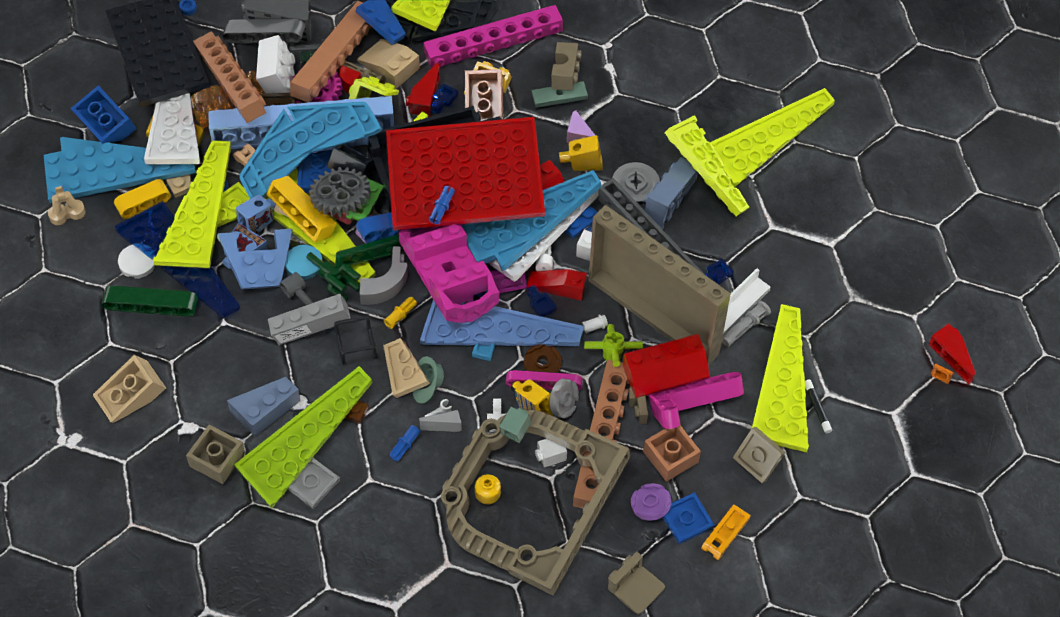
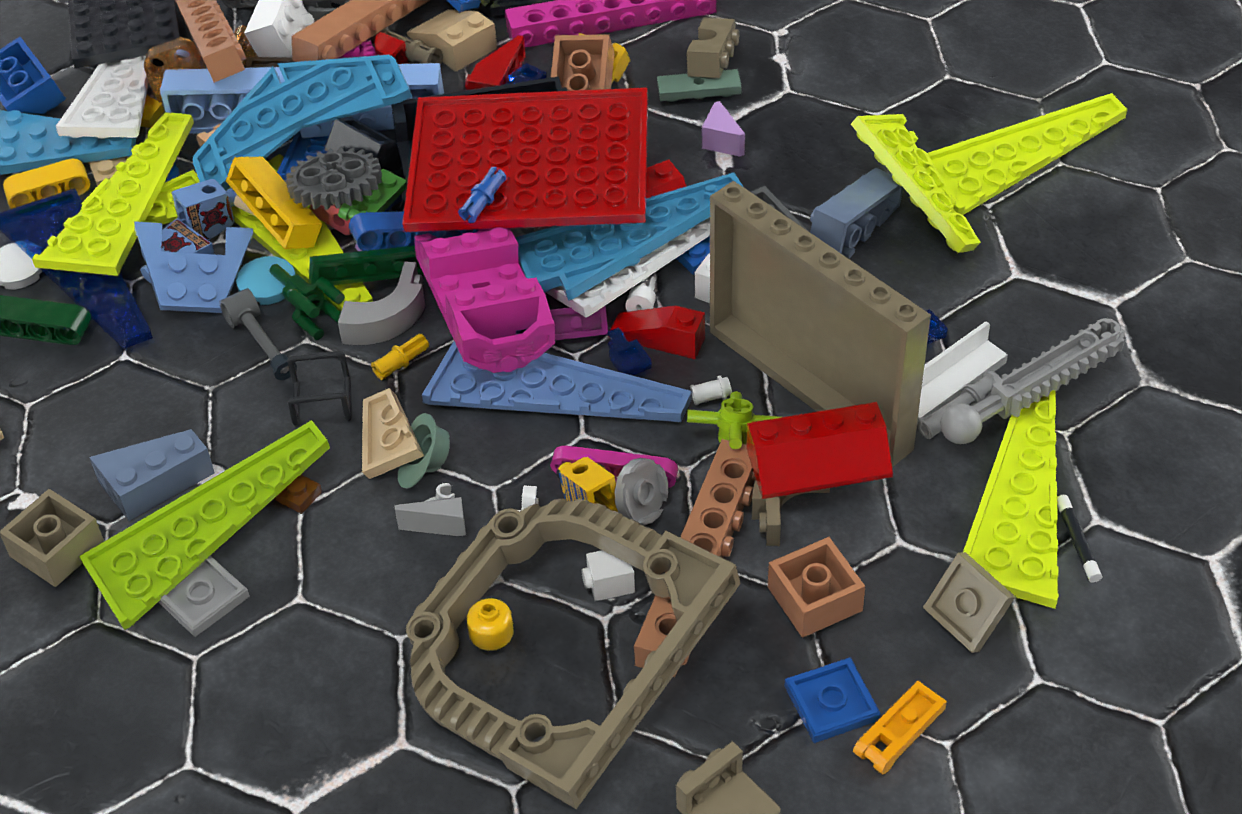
camera: 10 degrees right, 10 degrees down
light grey brick [268,294,351,345] -> none
neon yellow bracket [349,76,399,99] -> none
blue axle [389,425,421,461] -> none
dark azure tile [472,344,496,361] -> none
sand green brick [499,407,531,443] -> none
reddish brown tile [523,344,562,373] -> none
yellow torso [559,135,603,171] -> none
light grey gear [613,162,660,203] -> none
medium lavender tile [631,483,672,521] -> none
dark pink beam [649,372,744,429] -> none
none -> light grey gear [940,318,1125,444]

